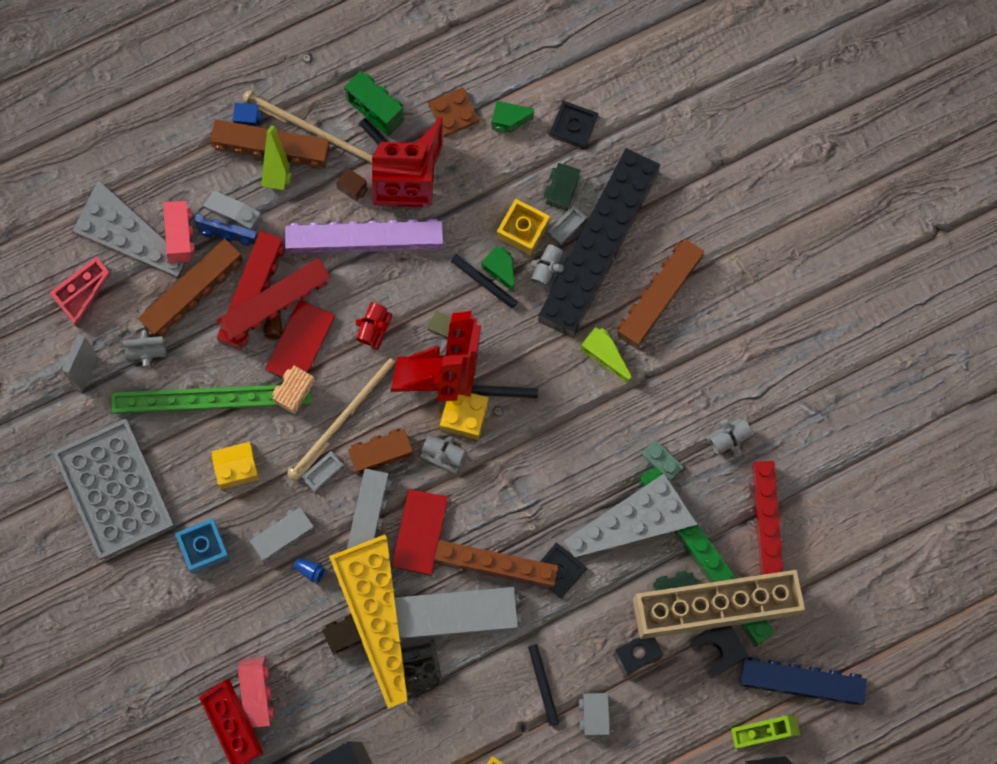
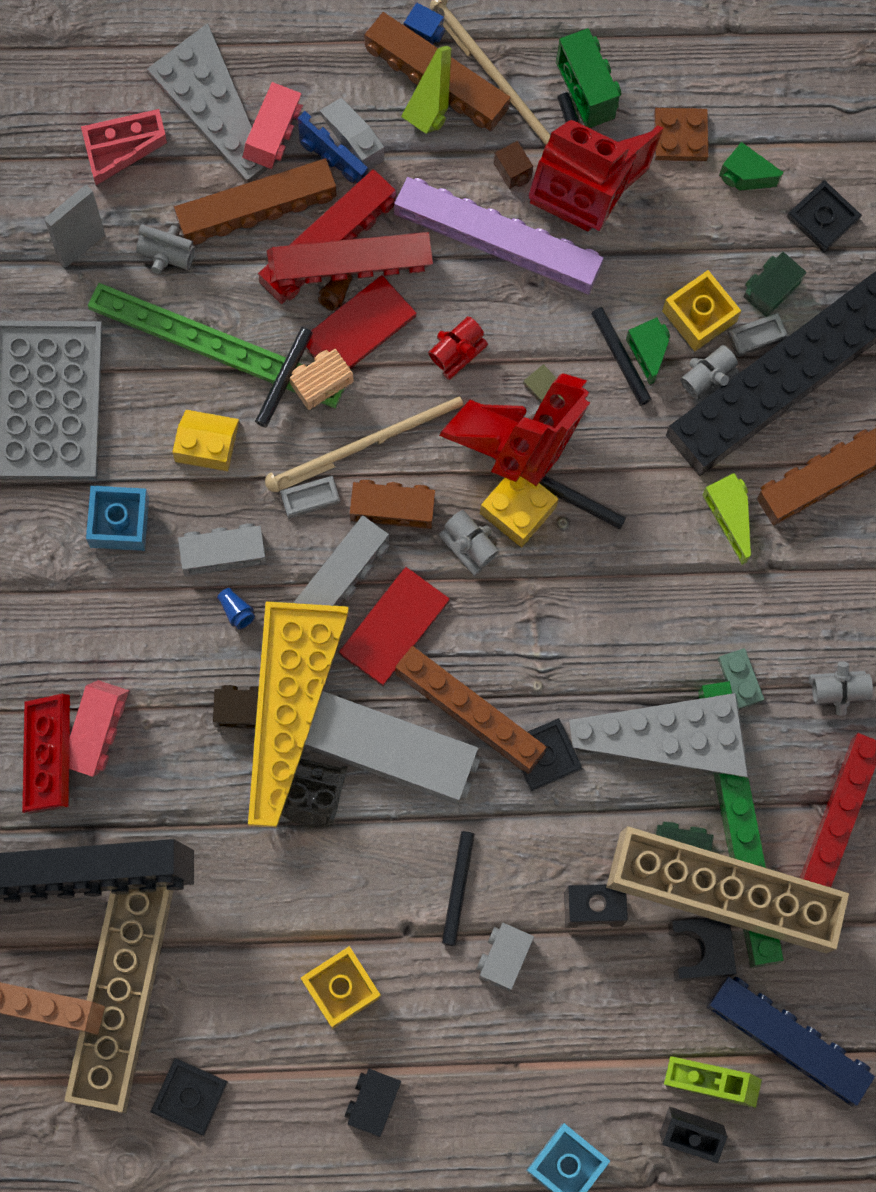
camera: 20 degrees right, 0 degrees up
none -> black piece [255,327,313,428]

